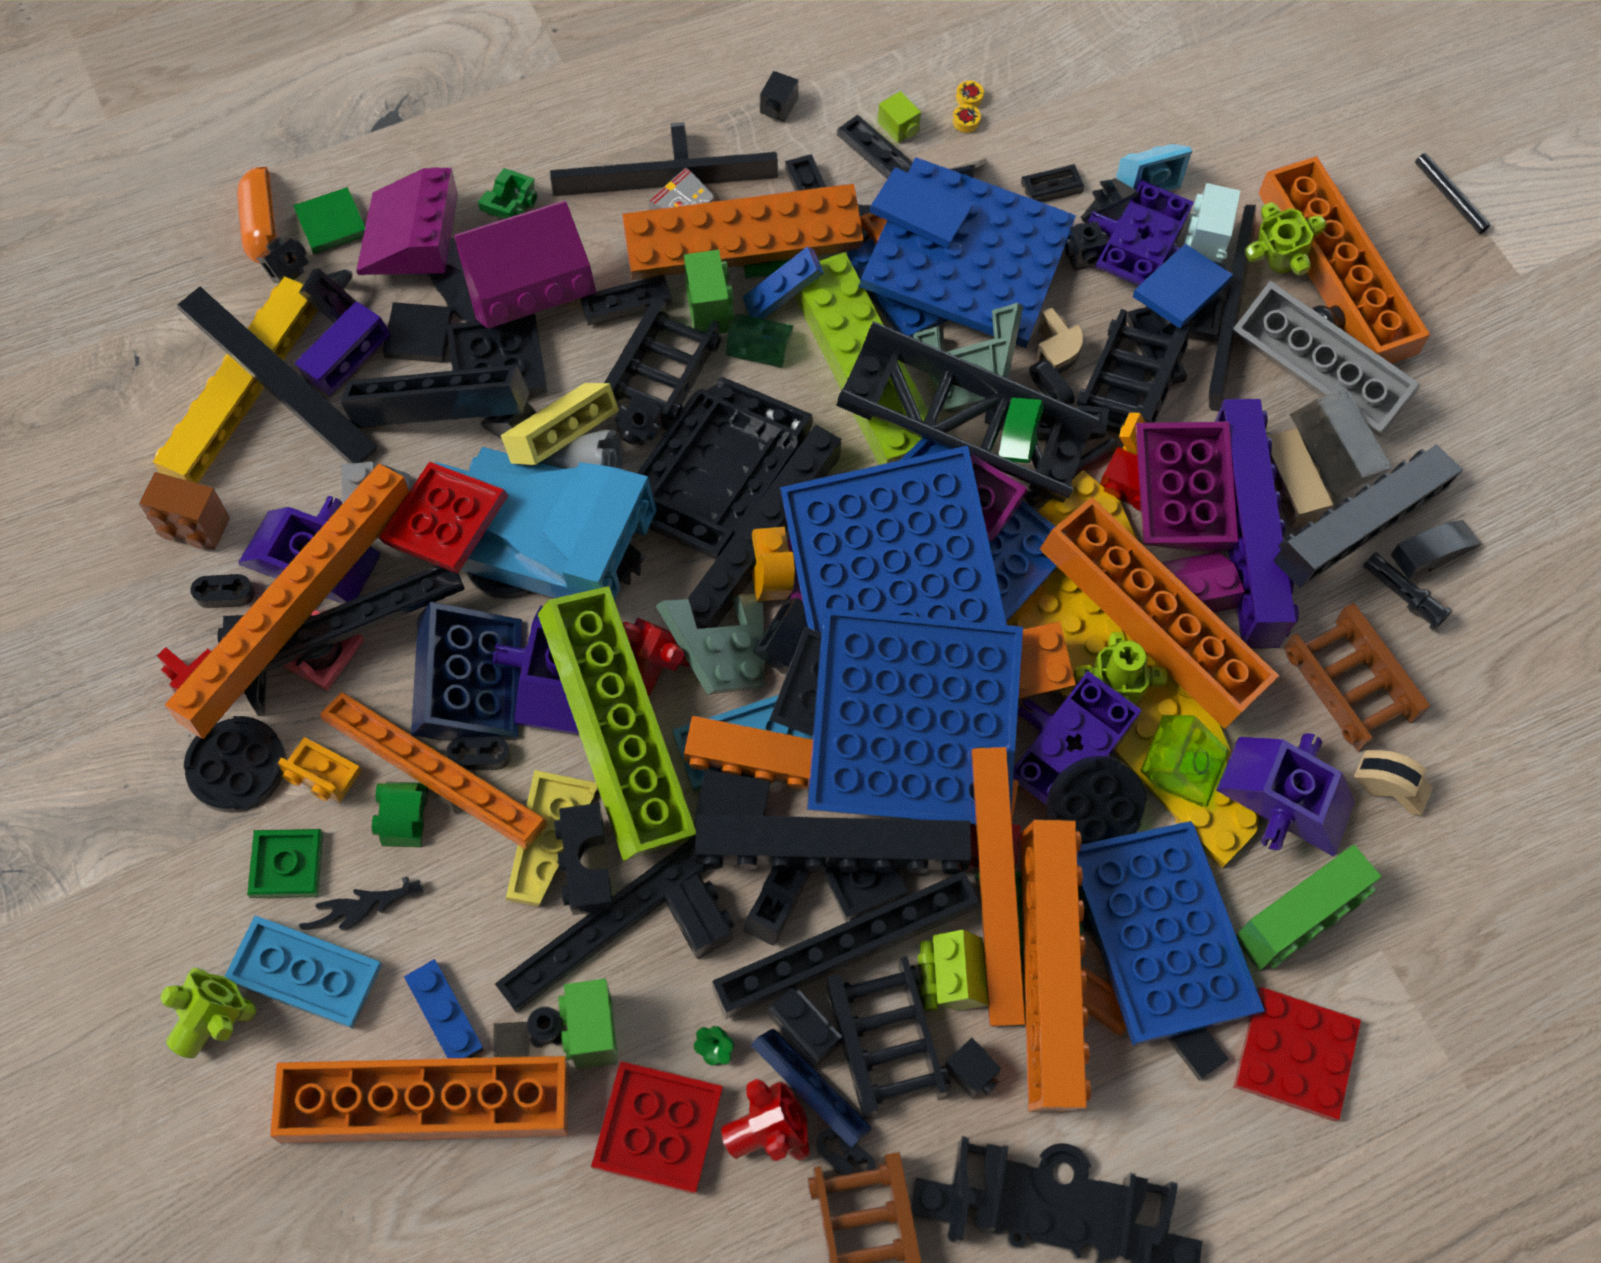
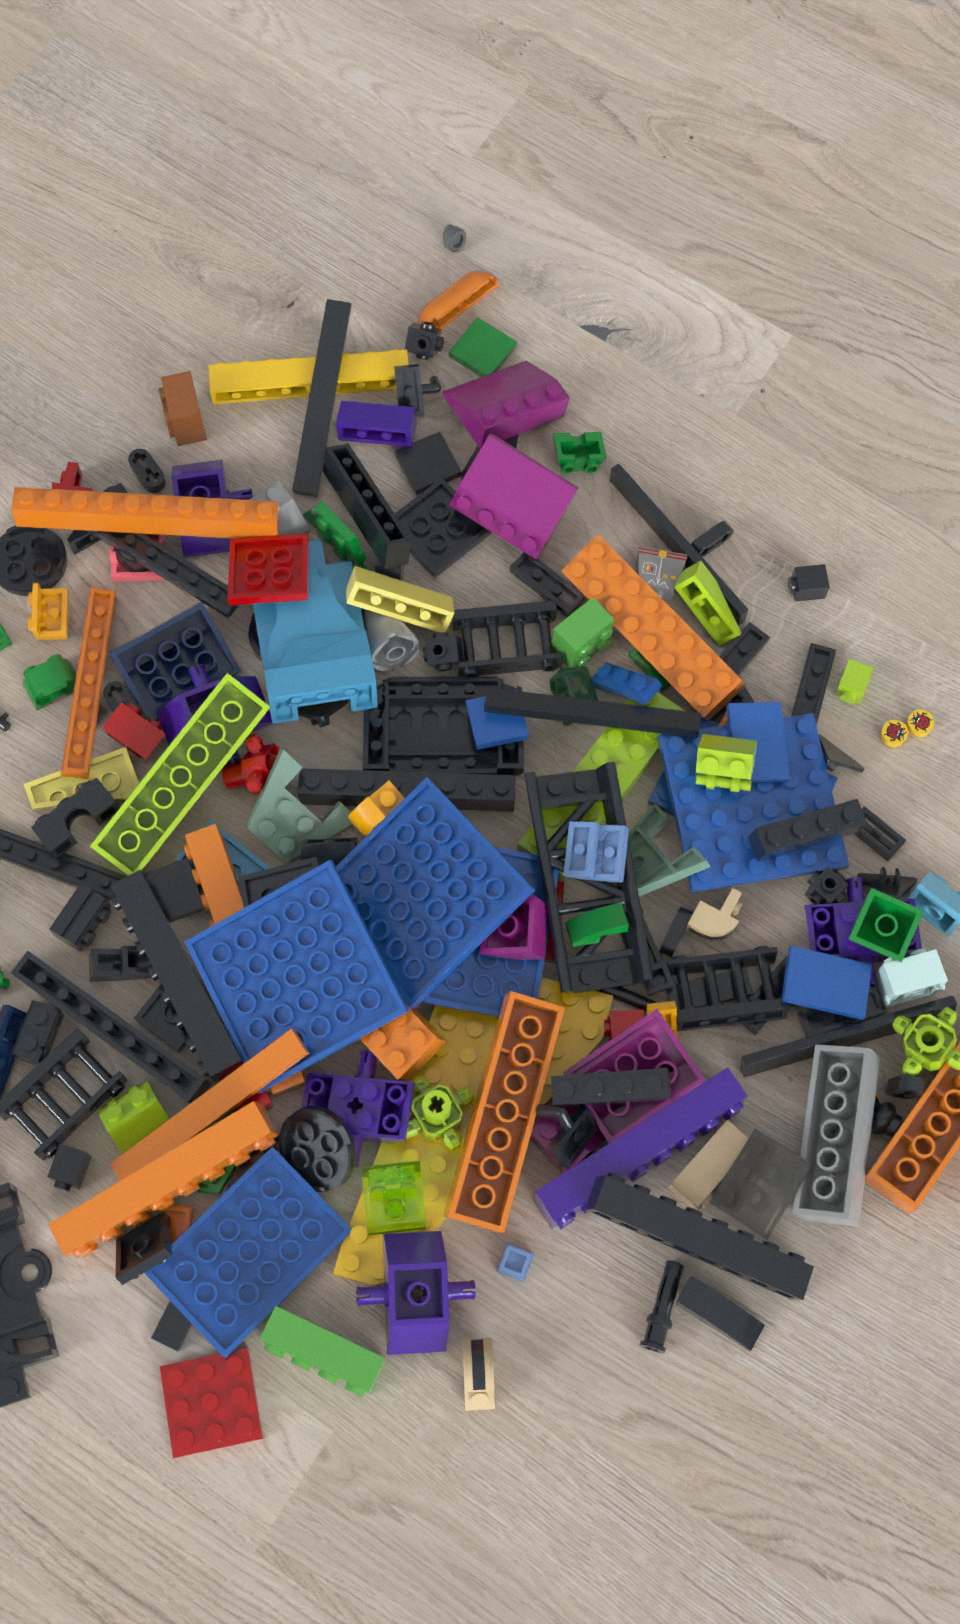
camera: 60 degrees right, 5 degrees up
dark orange fence [1284,603,1430,752] -> none
none -> red brick [102,702,165,762]
none -> black plate [115,1211,172,1285]
none -> green wing [303,501,372,571]
none -> dark grey tile [443,224,466,252]
none -> blue tile [466,690,529,750]
none -> black tile [484,688,701,738]
none -> medium blue tile [497,1243,534,1282]
none -> black plate [536,1104,599,1168]
none -> black brick [551,1068,672,1107]
none -> medium blue slope [563,821,629,882]
none -> lime slope [674,561,741,646]
none -> lime brick [696,734,757,793]
none -> black brick [748,799,867,862]
none -> green slope [848,888,924,963]
none -> black beam [886,1075,925,1099]

